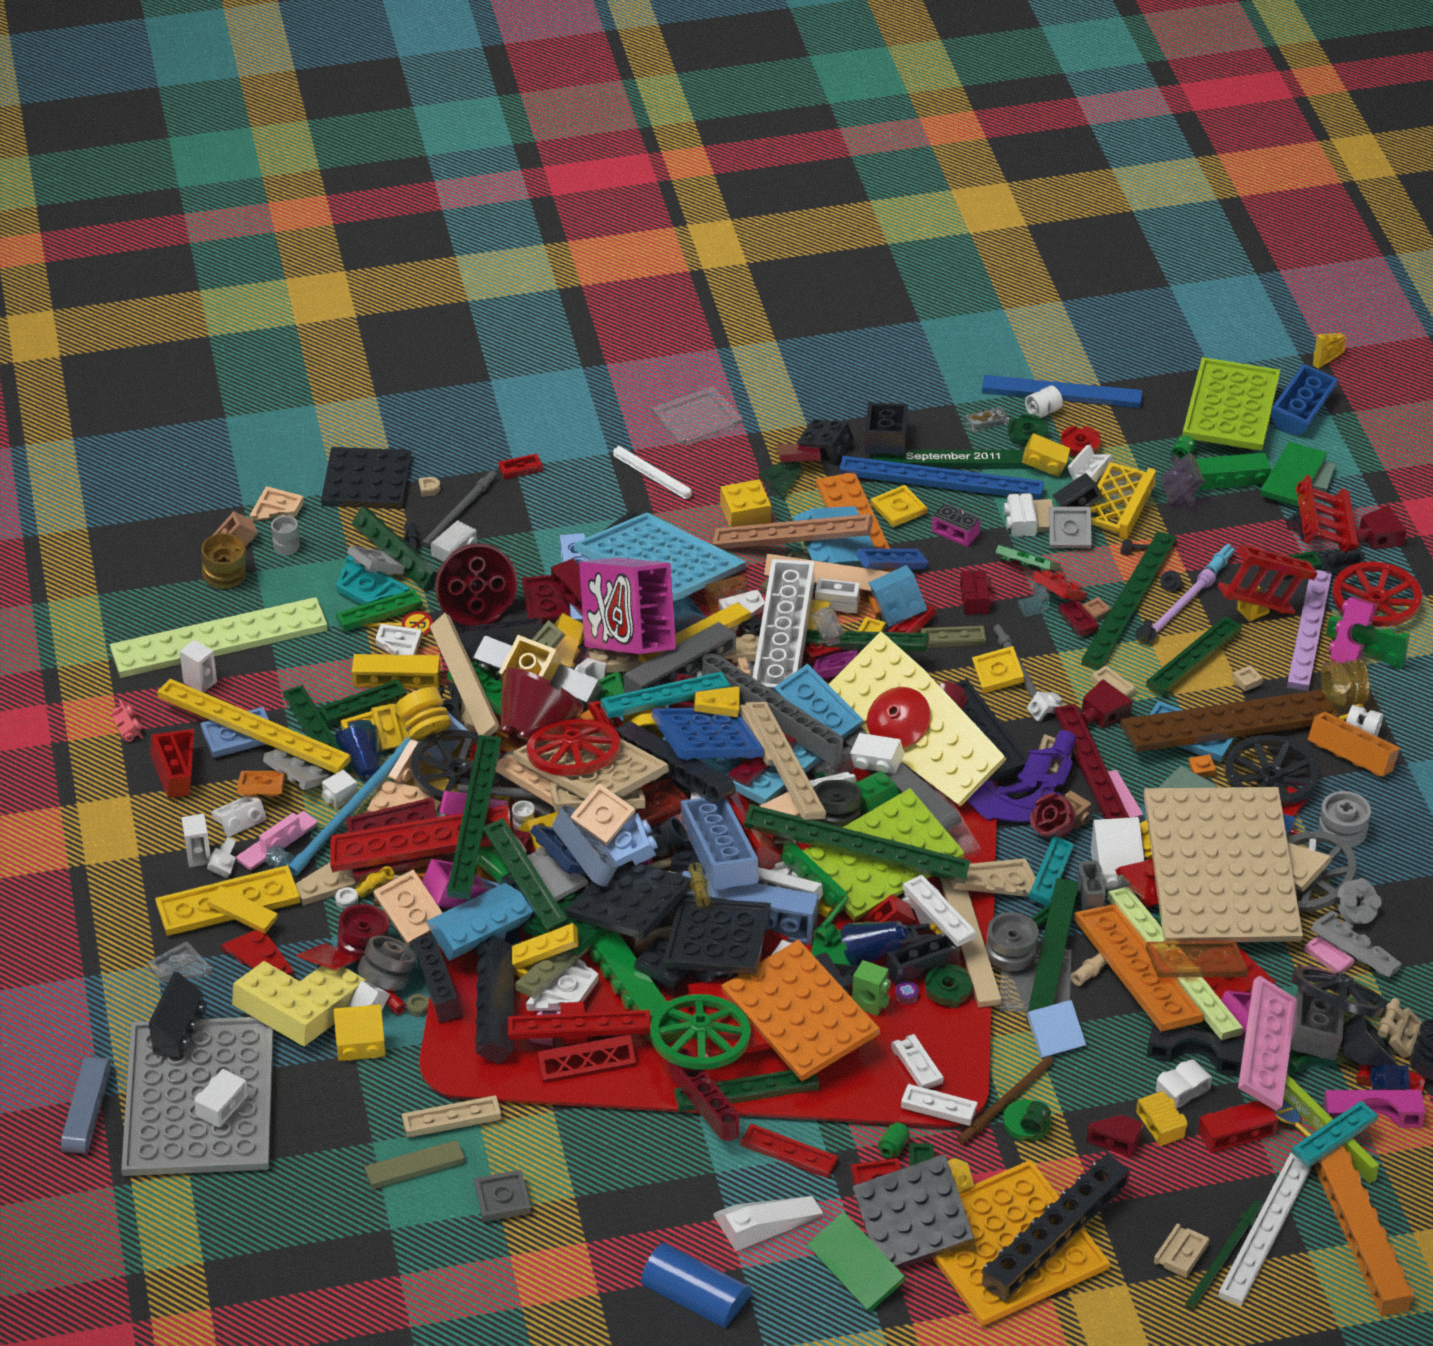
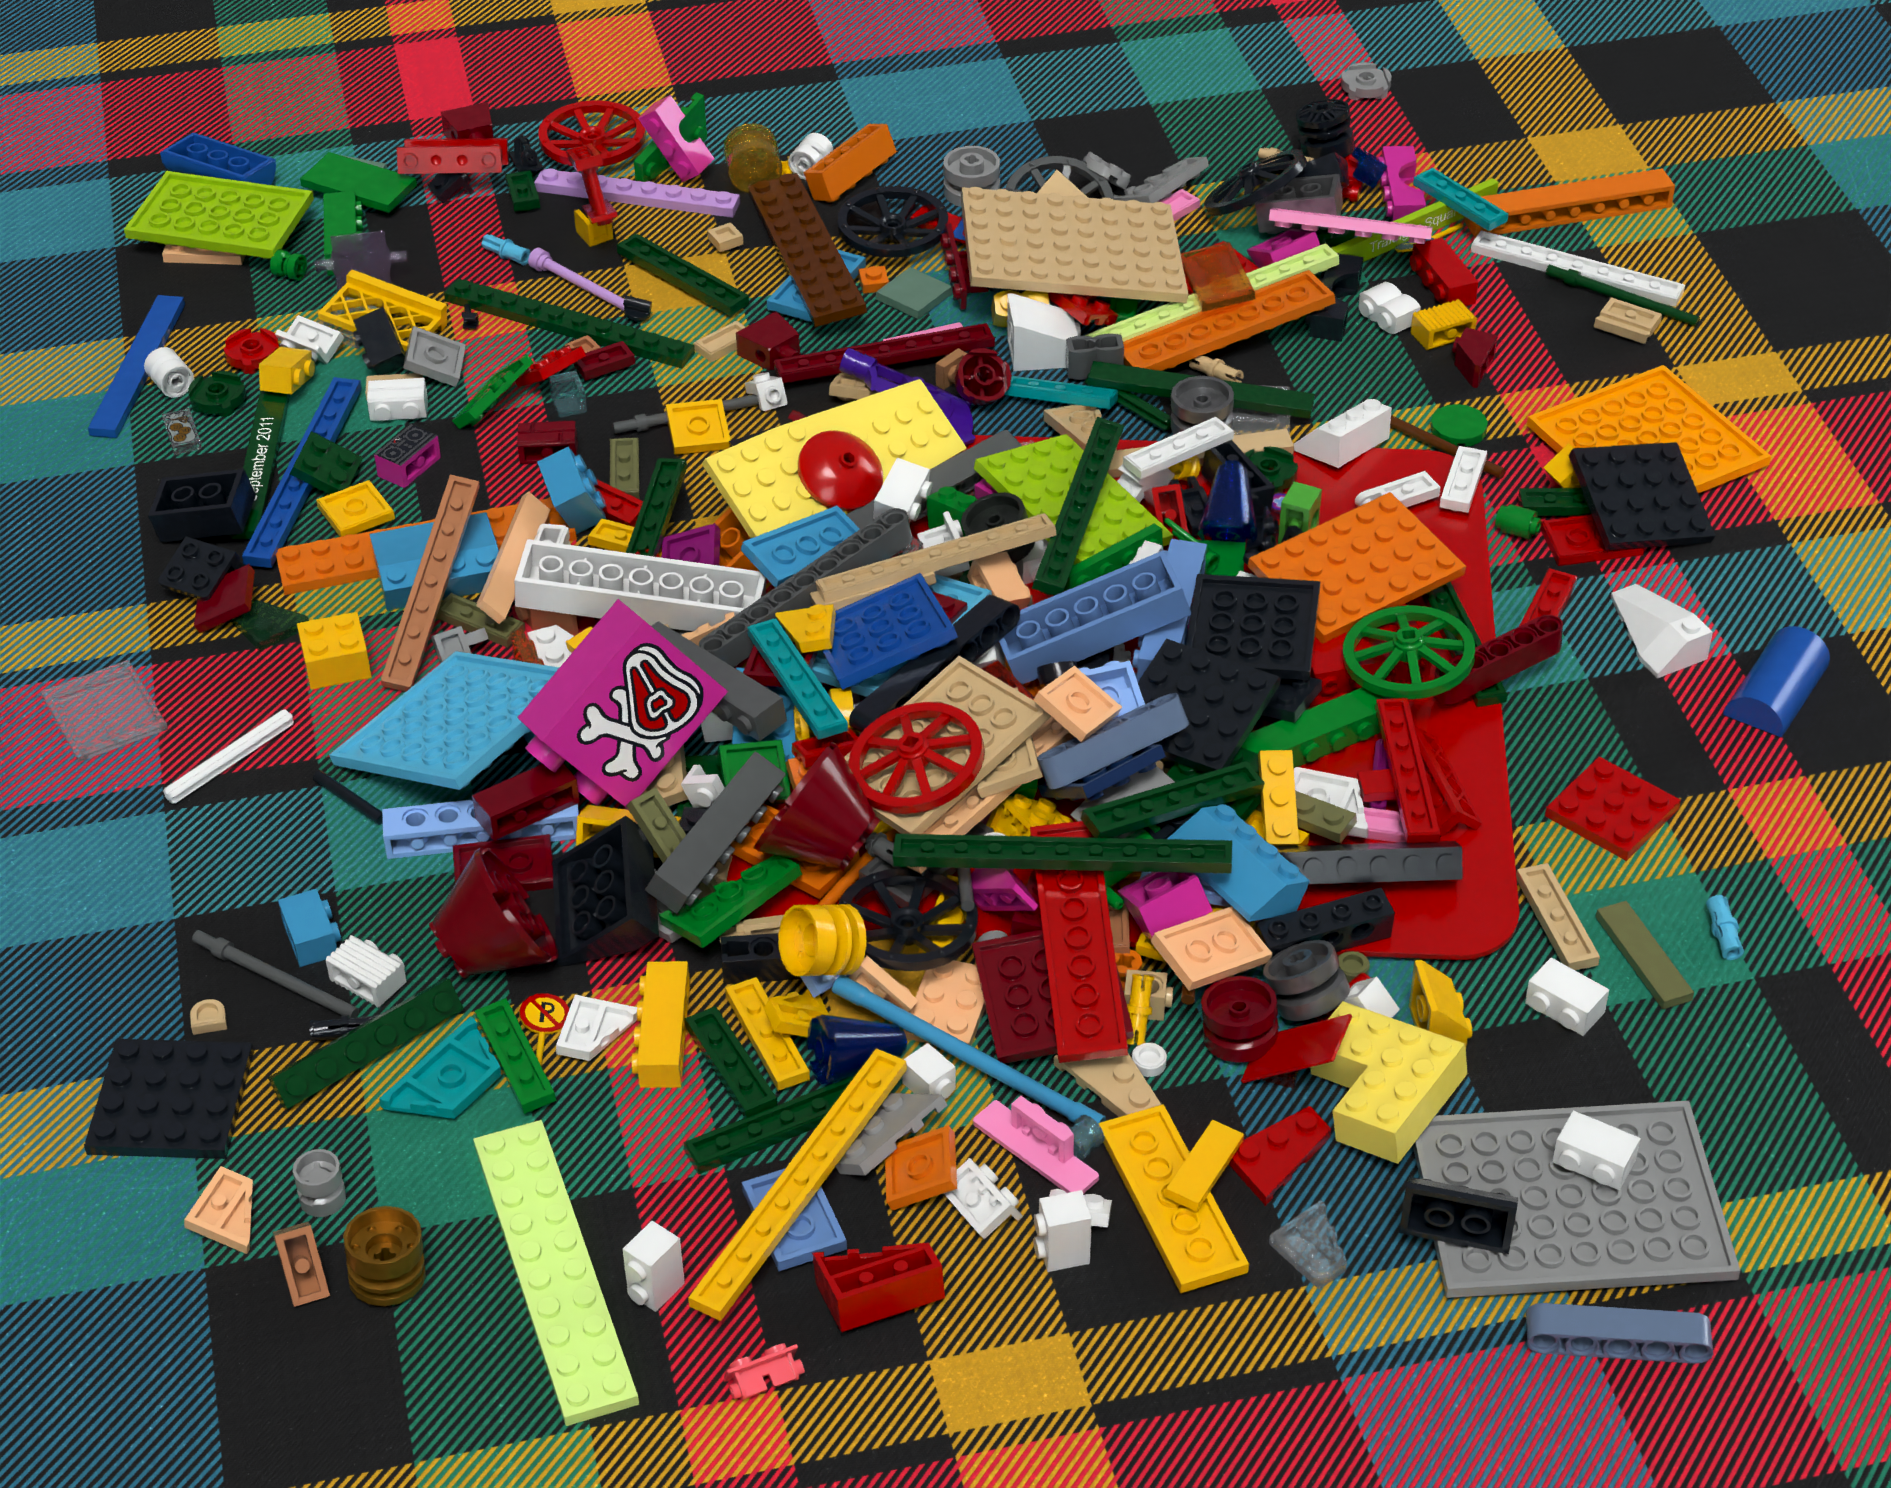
camera: 90 degrees left, 0 degrees up
light grey plate [347,546,405,576] -> none
tan tile [430,613,500,736] -> none
dark grey plate [474,1170,531,1222] -> none
red tile [498,454,543,480] -> none
yellow brick [499,635,562,681] -> none
clear yellow pin [688,863,710,907] -> none
green tile [807,1211,906,1313] -> none
clear hips [812,607,844,646] -> none
blue plate [855,548,929,569] -> none
black brick [982,1154,1130,1301] -> none
dark green wheel [1020,1101,1051,1135] -> none
light blue tile [1026,1000,1086,1058] -> none
black plate [1160,570,1184,591] -> none
yellow wing [1313,333,1346,369] -> none
none -> dark azure brick [278,889,341,967]
none -> dark green plate [290,431,363,494]
none -> light grey plate [431,626,489,663]
none -> white slope [1294,399,1392,468]
none -> white brick [1525,958,1609,1036]
none -> red plate [1545,756,1681,861]
none -> medium azure pin [1706,895,1744,960]

